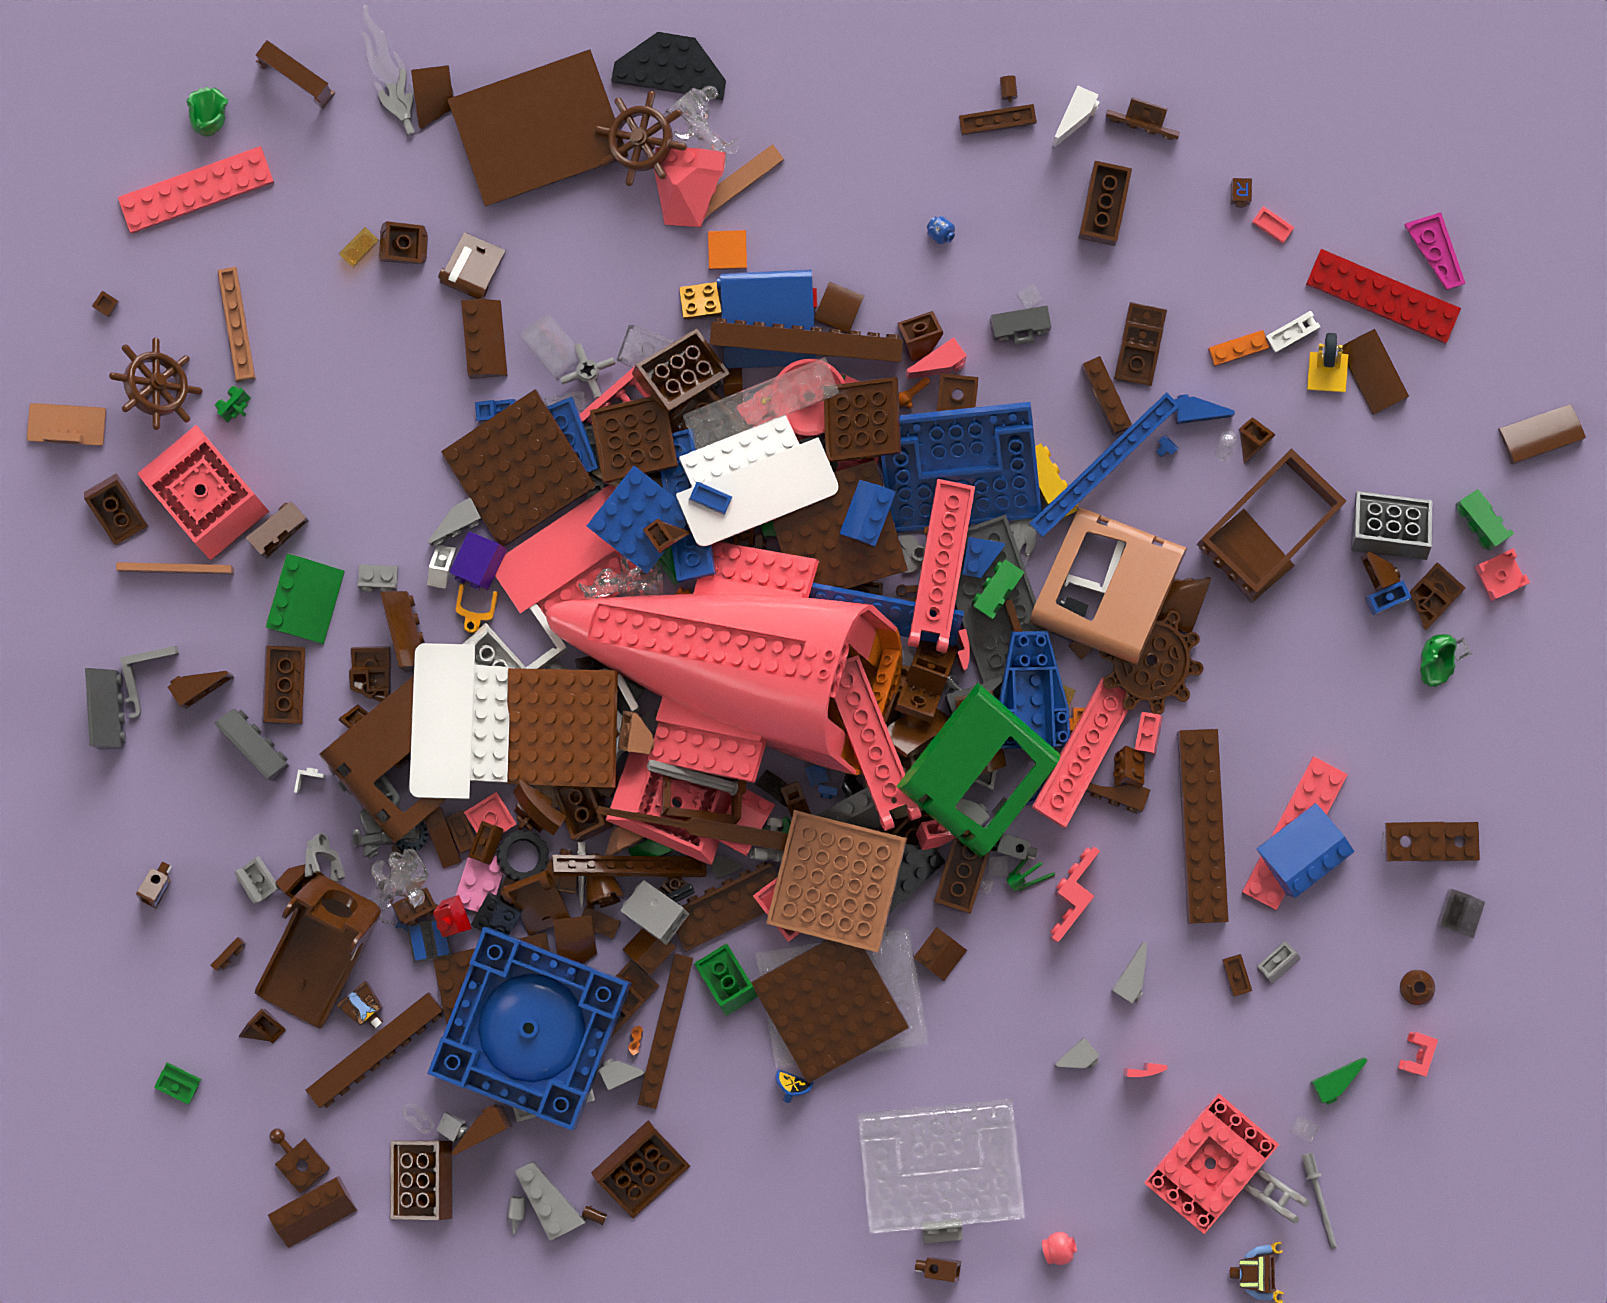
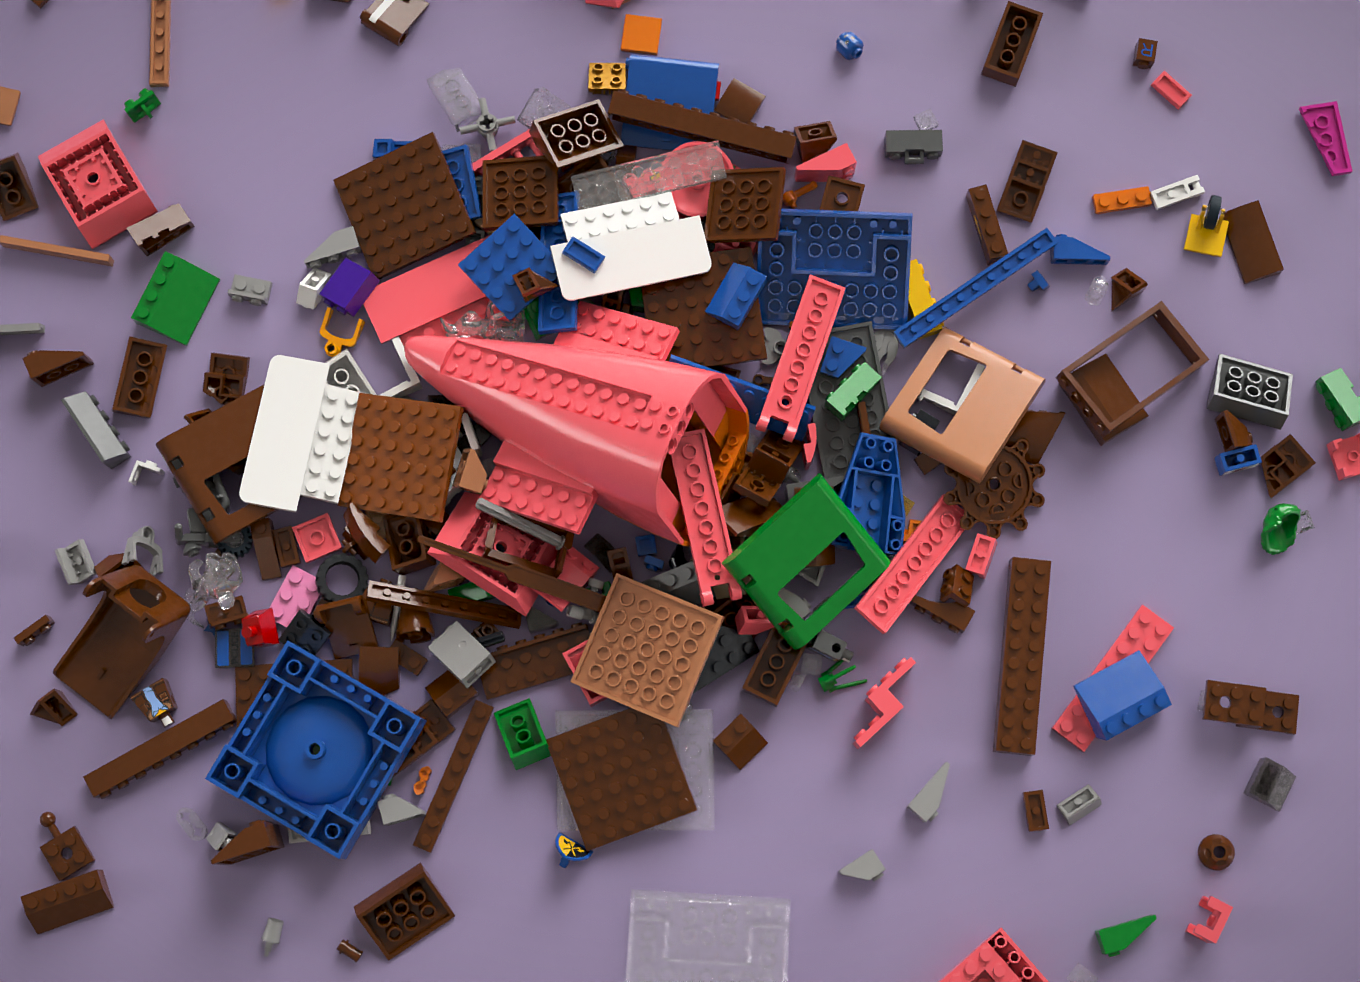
camera: 10 degrees right, 5 degrees down
reddish brown piece [109,337,202,430] -> none
reddish brown slope [380,591,425,673] -> none
reddish brown slope [390,1140,452,1220] -> none
reddish brown slope [461,299,508,379] -> none
reddish brown slope [468,821,504,865] -> none
light grey wedge [515,1161,586,1241] -> none
coral slope [1124,1062,1168,1077] -> none
red plate [1306,249,1461,344] -> none

